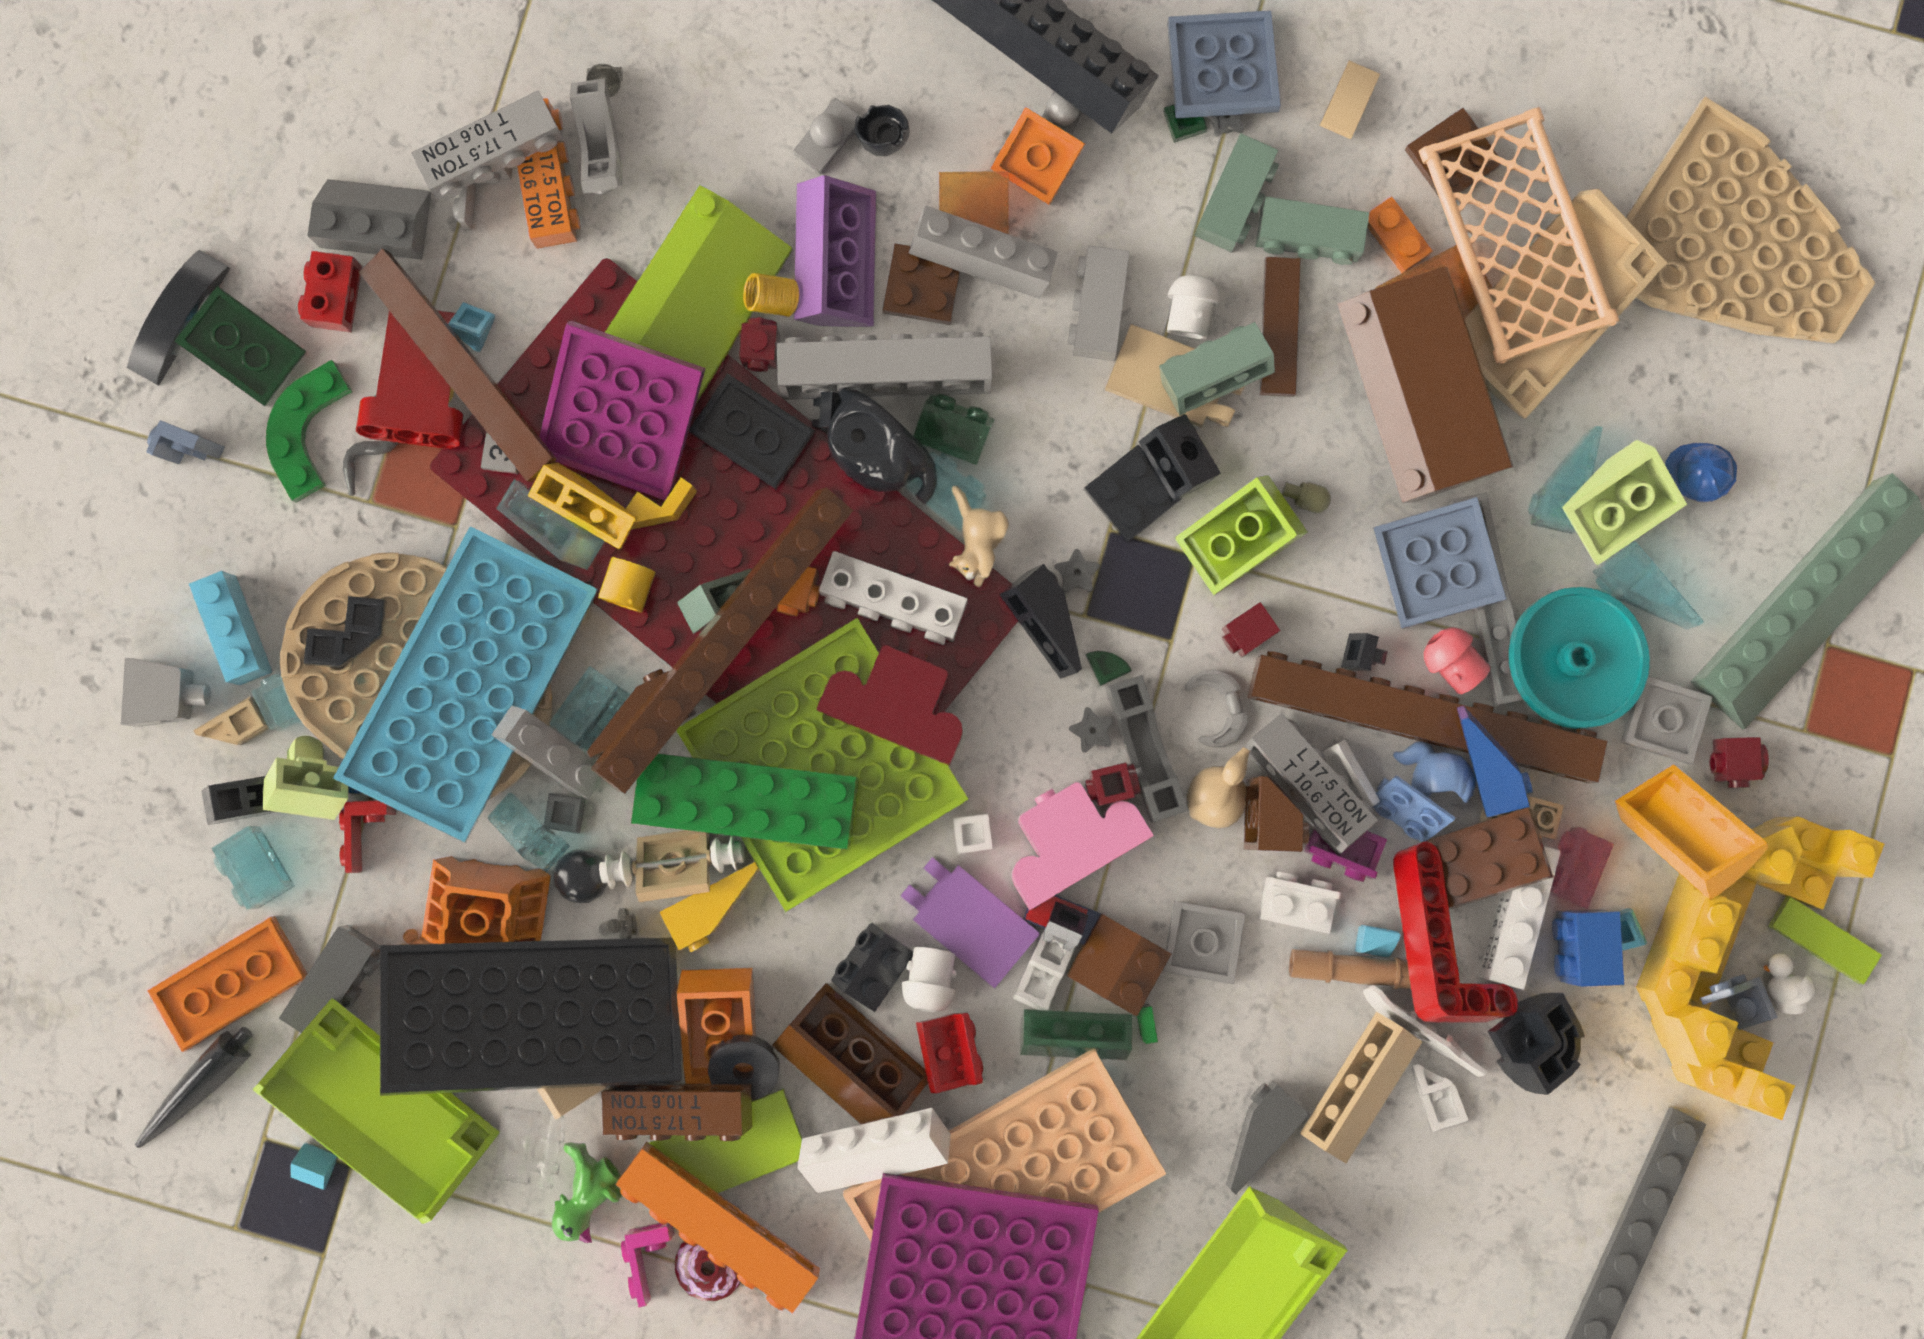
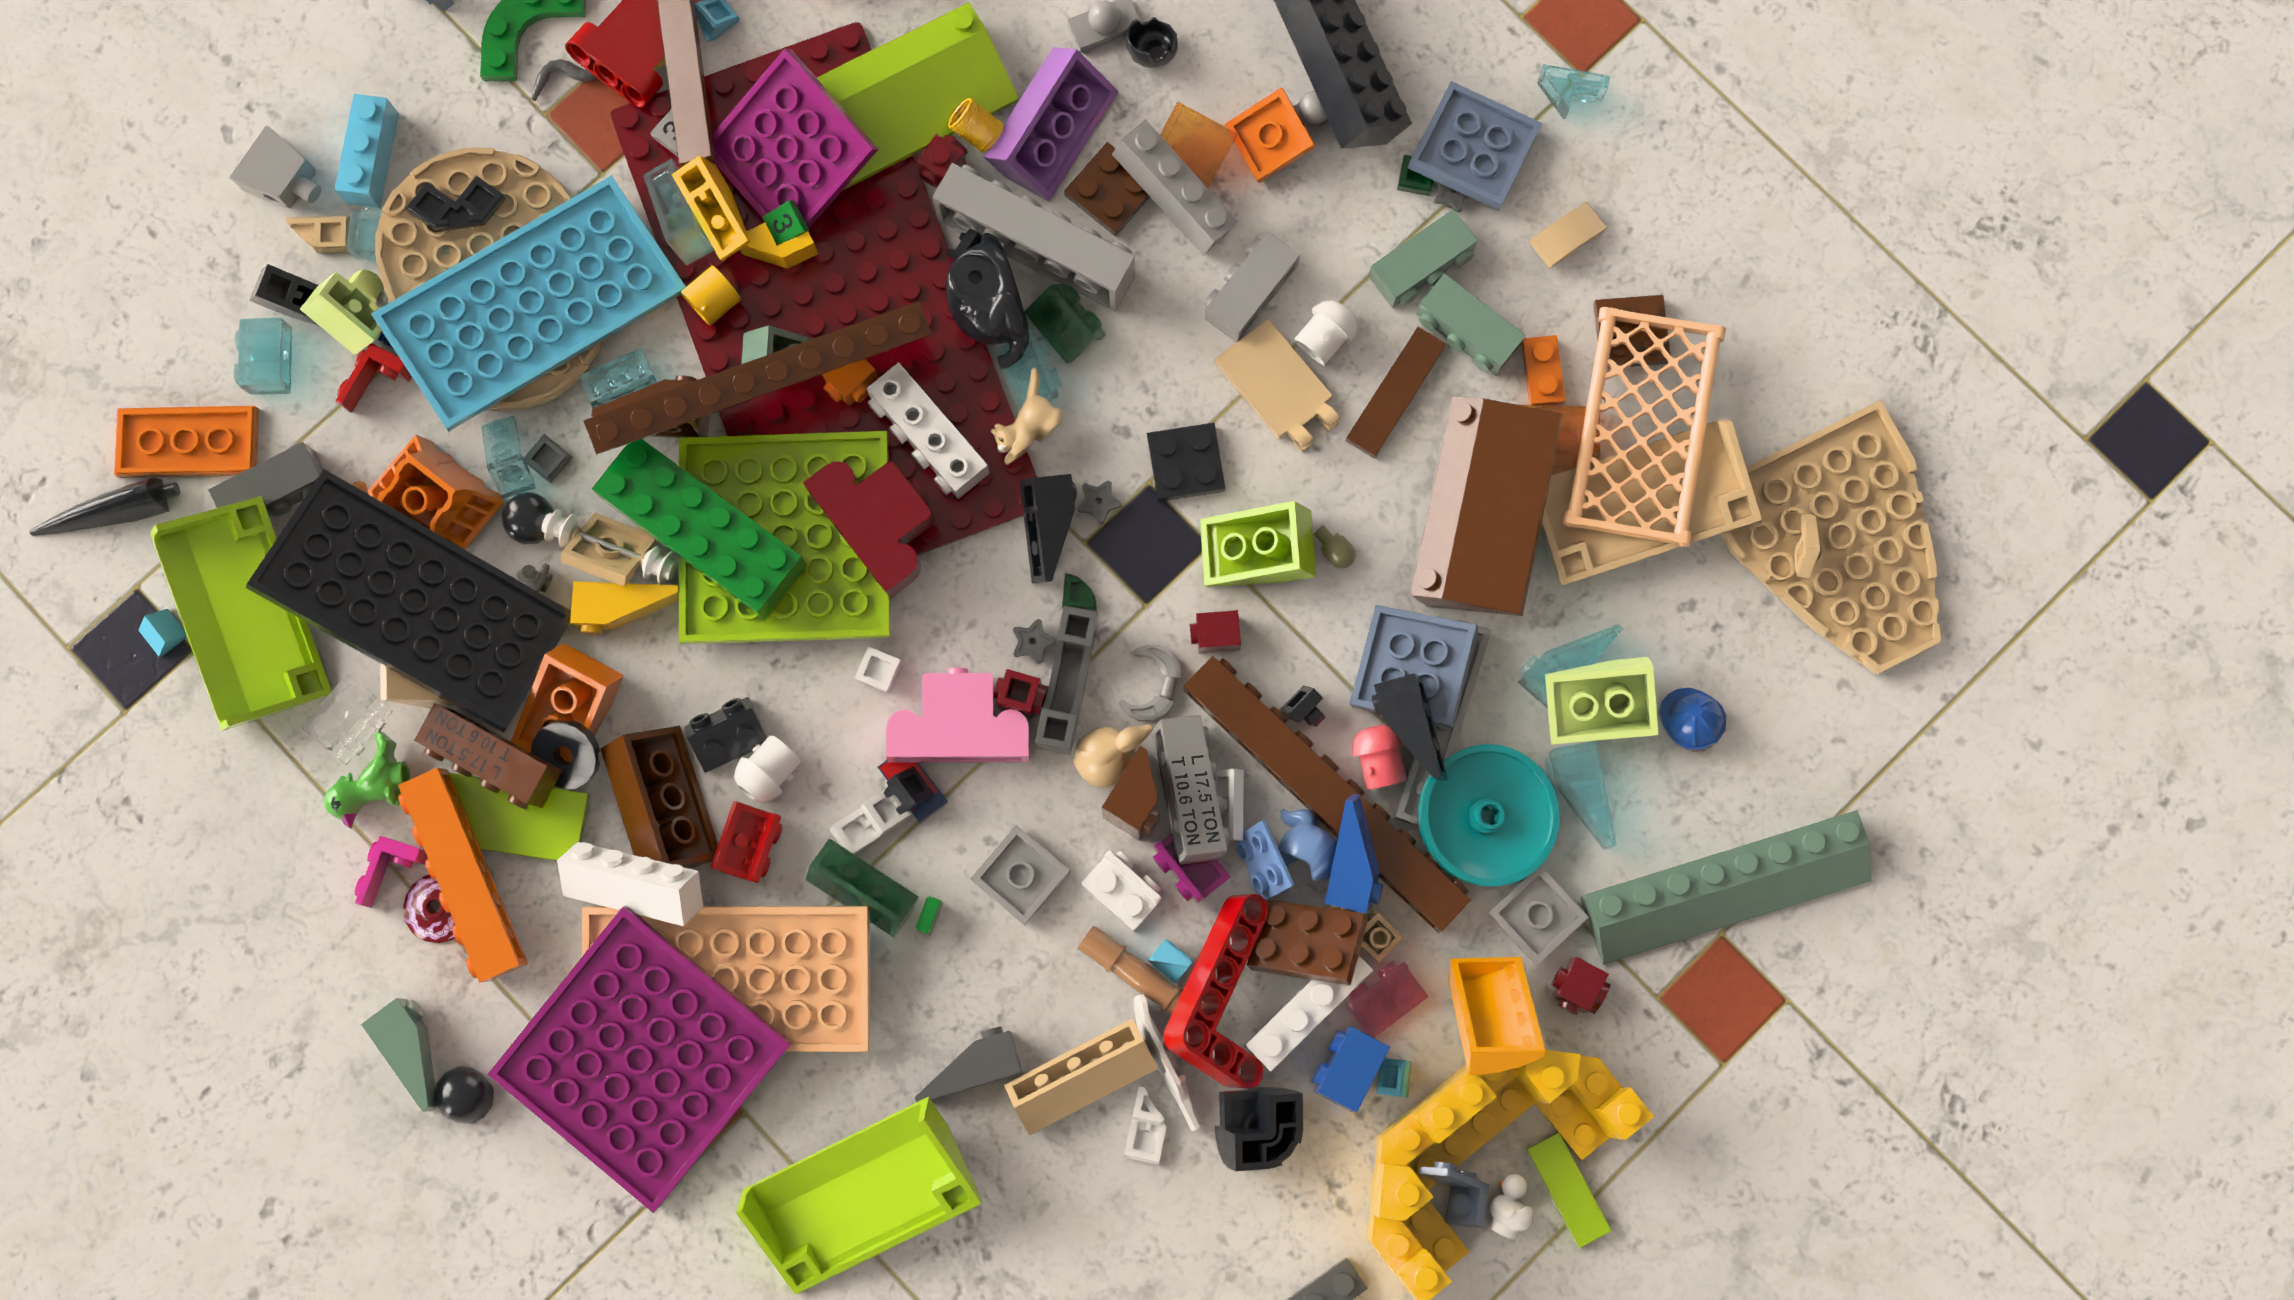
camera: 30 degrees right, 5 degrees down
light grey brick [491,706,602,799] -> none
black tile [689,373,815,490] -> none
medium lavender tile [901,857,1040,988] -> none
reddish brown slope [1066,913,1172,1017] -> none
black brick [1138,413,1221,501] -> none
sand green brick [1159,322,1275,416] -> none
none -> green tile [763,200,809,246]
none -> black slope [1372,673,1448,782]
none -> tan tile [1794,513,1820,579]

